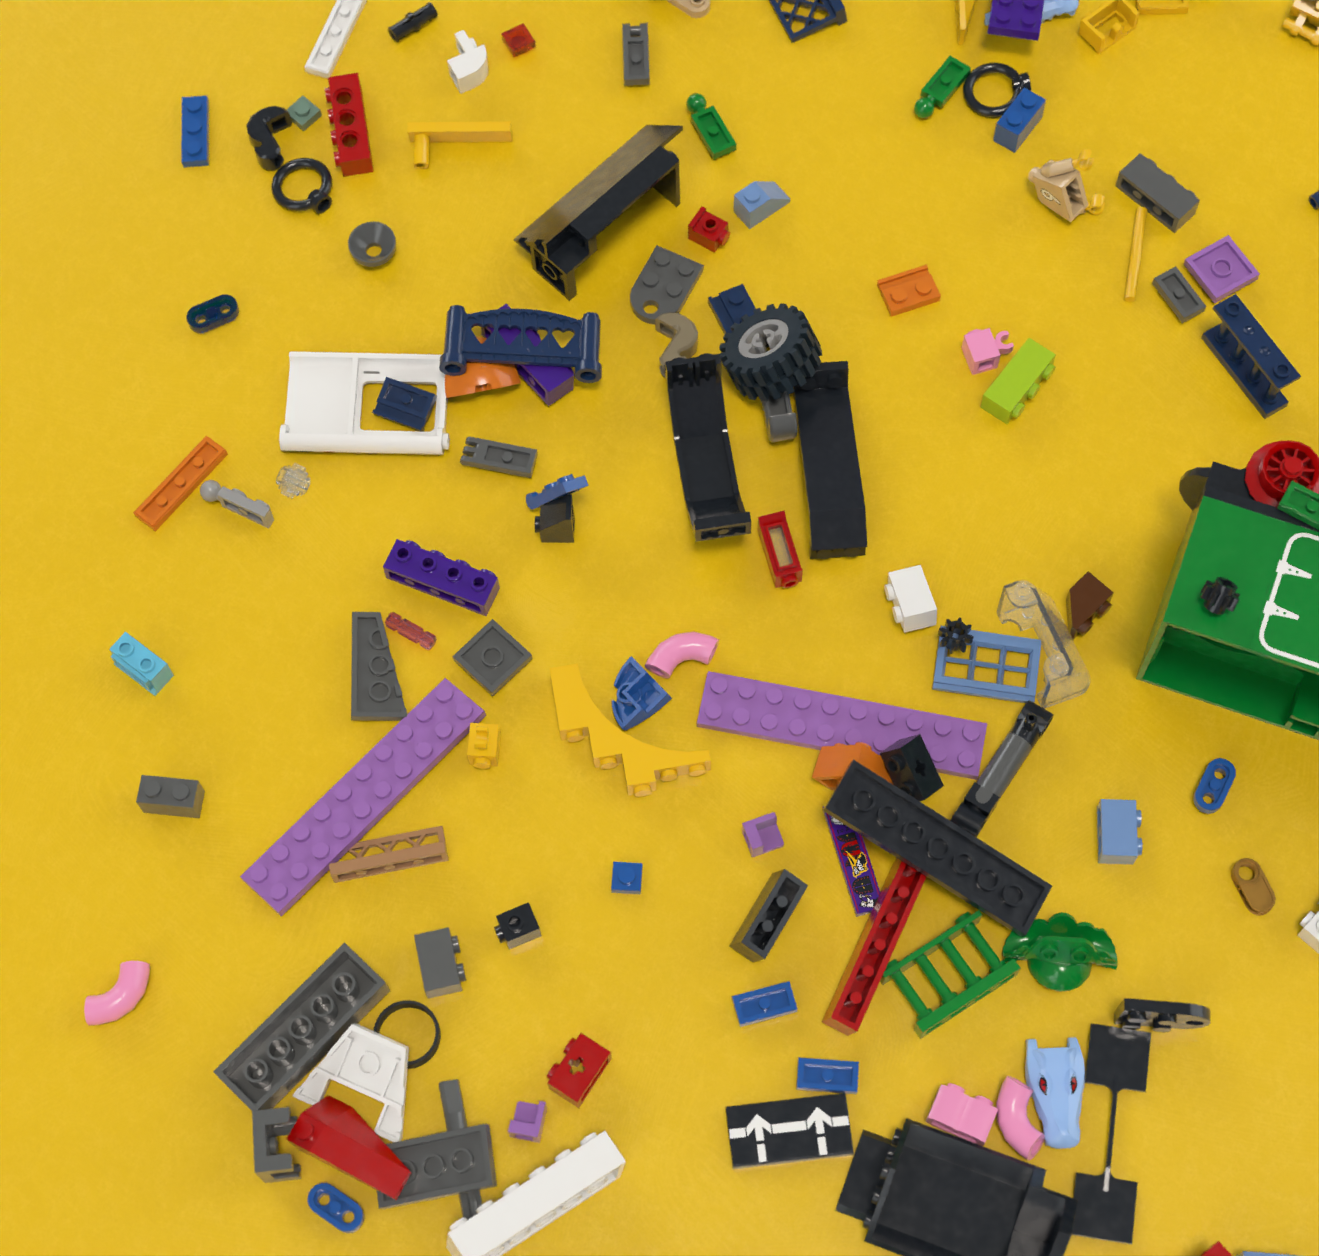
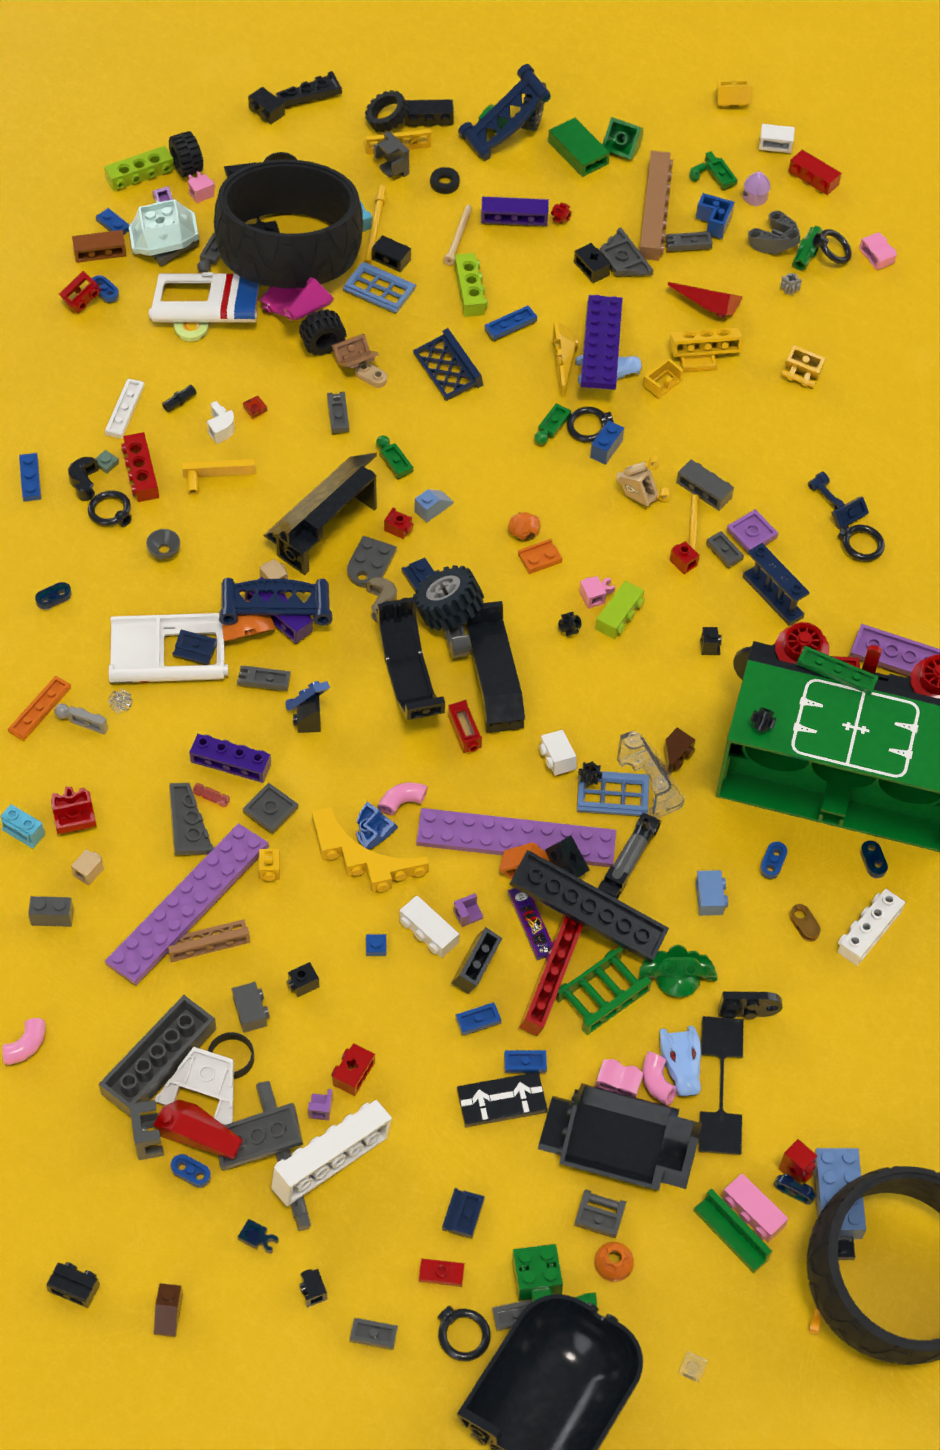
camera: 10 degrees left, 10 degrees down
none -> red plate [51,786,97,834]
none -> tan brick [71,849,104,886]
none -> tan brick [260,559,288,579]
none -> white brick [400,896,459,958]
none -> orange hair [508,512,541,541]
none -> black gear [558,612,582,636]
none -> red brick [670,541,700,575]
none -> black brick [700,627,722,655]

